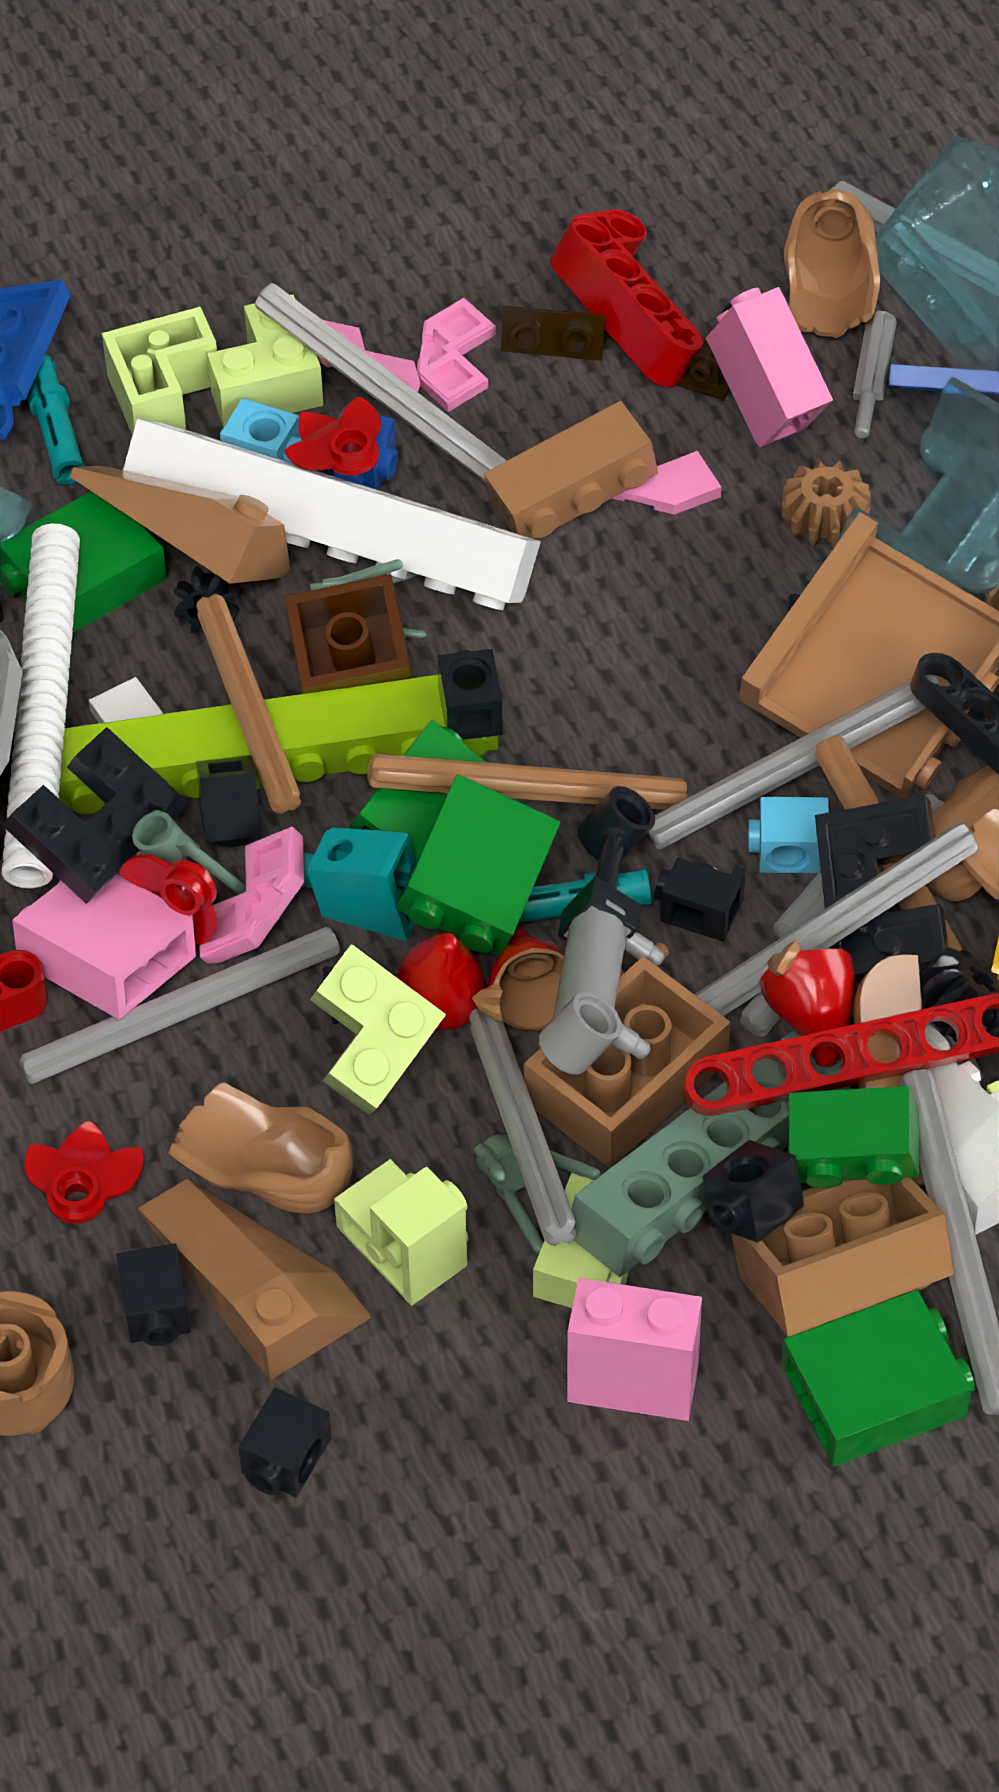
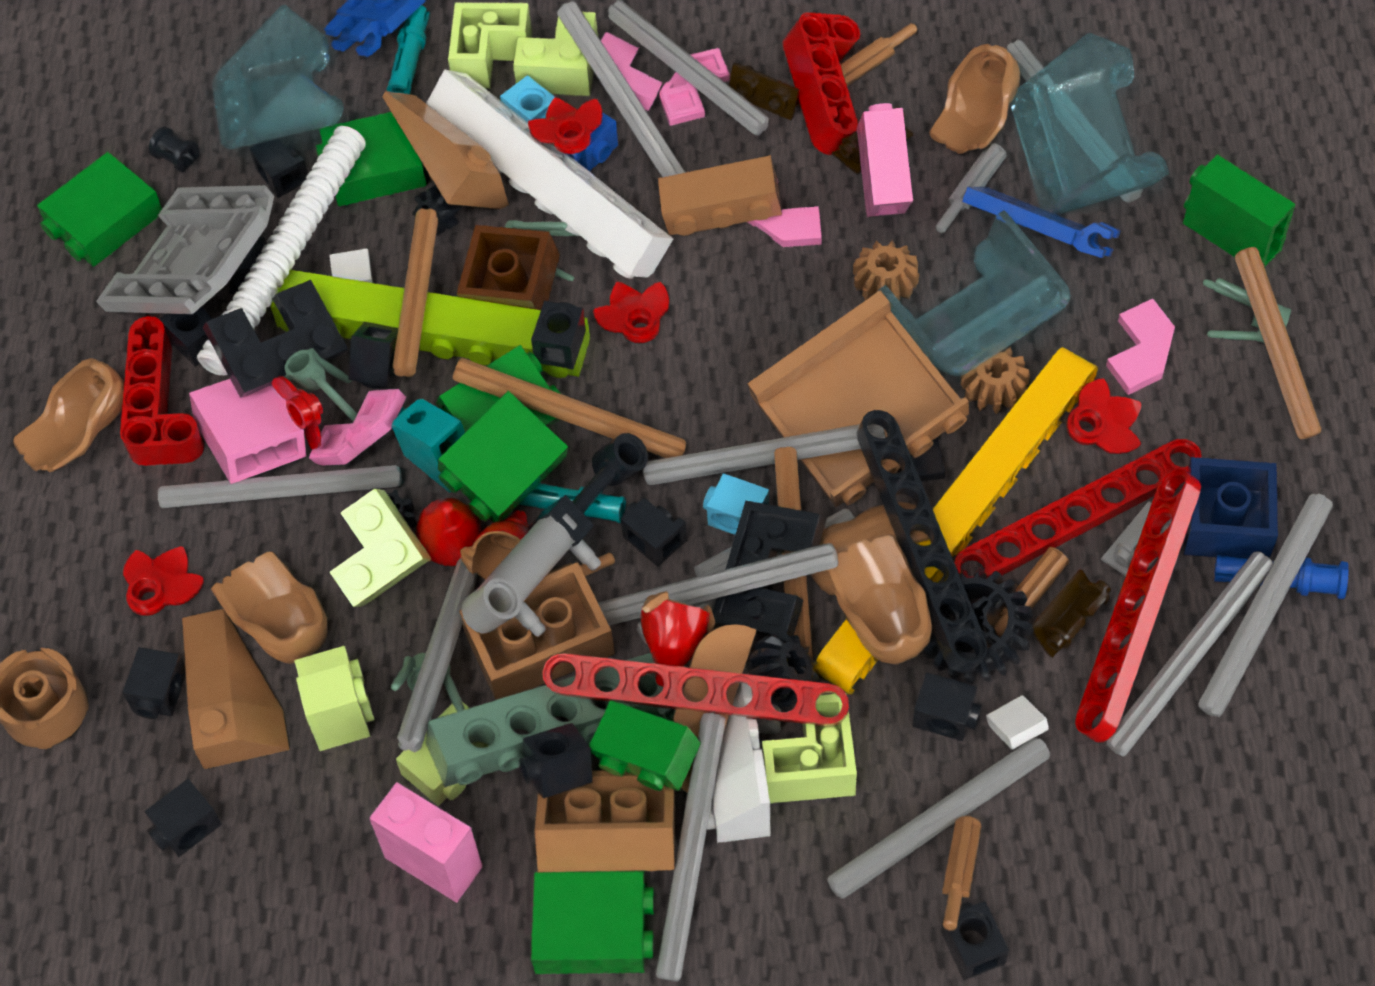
camera: 25 degrees right, 5 degrees up
none -> red plate [593,282,669,343]
none -> light grey axle [608,0,769,135]
none -> medium nougat axle [840,23,917,86]

